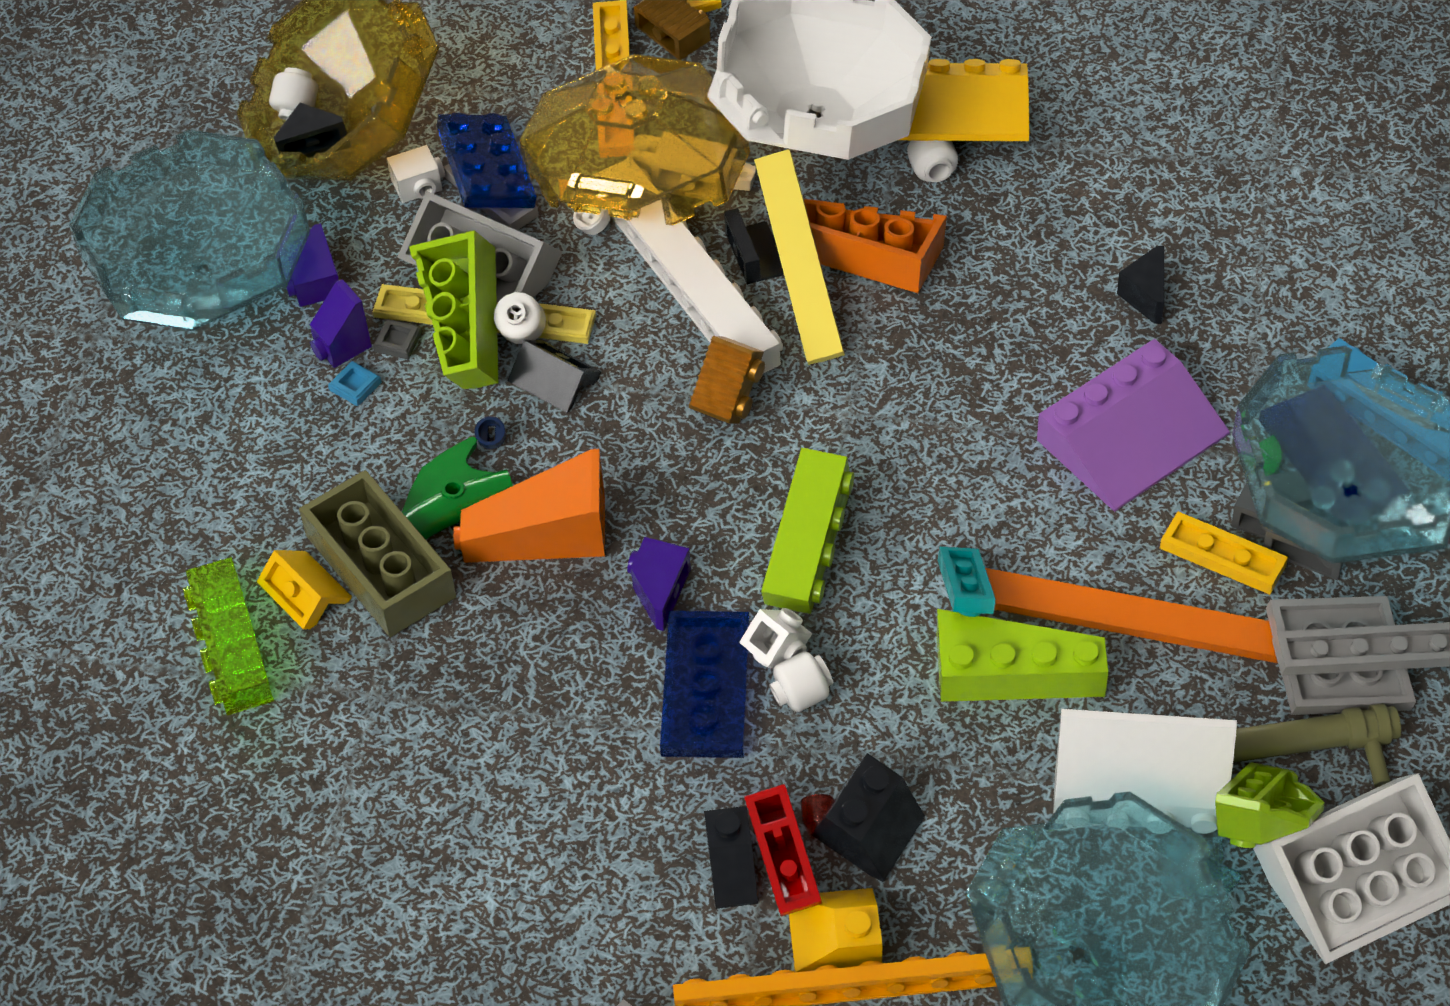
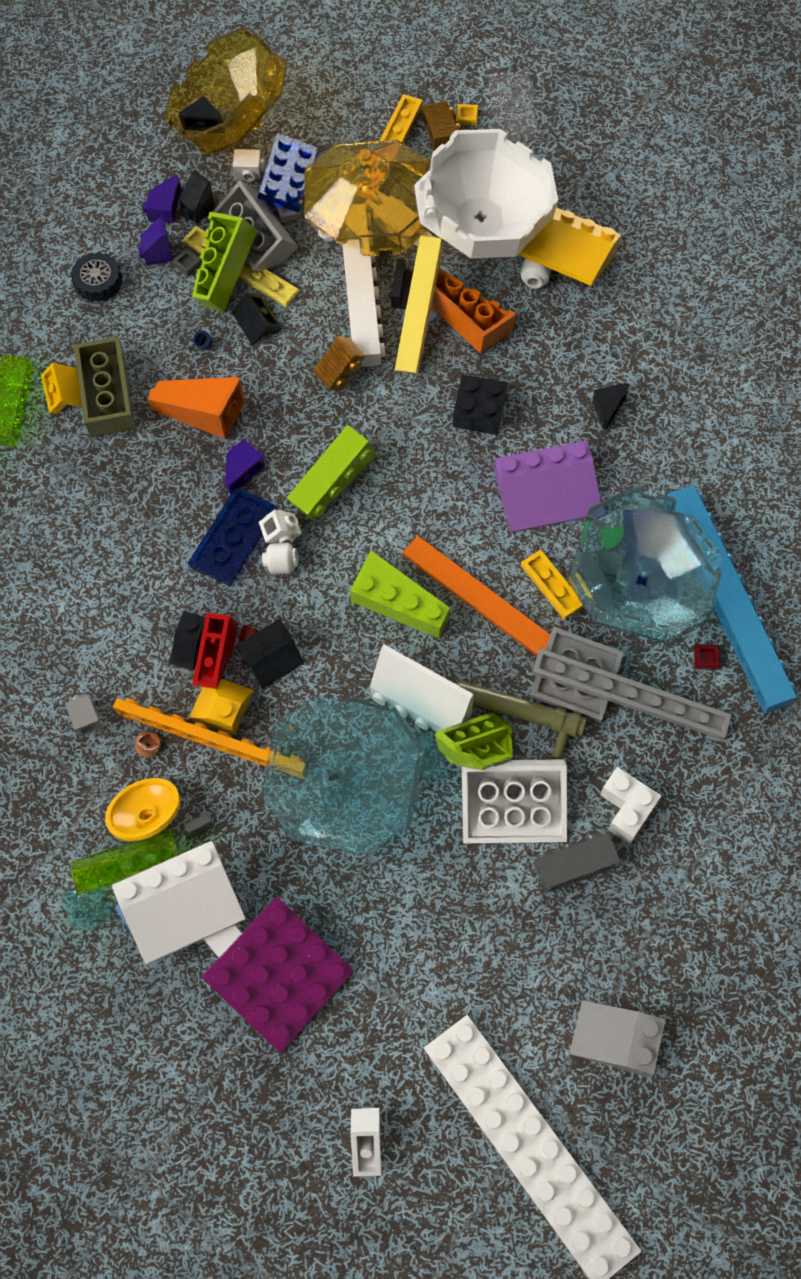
camera: 25 degrees right, 15 degrees up
clear light blue windscreen [69,130,310,331] -> none
white head [269,67,318,120] -> none
dark azure tile [328,361,382,407] -> none
green pin [402,437,513,540] -> none
white head [494,292,546,344] -> none
teal plate [938,546,996,617] -> none
none -> black wheel [71,252,123,302]
none -> black slope [179,170,215,224]
none -> black brick [453,374,508,435]

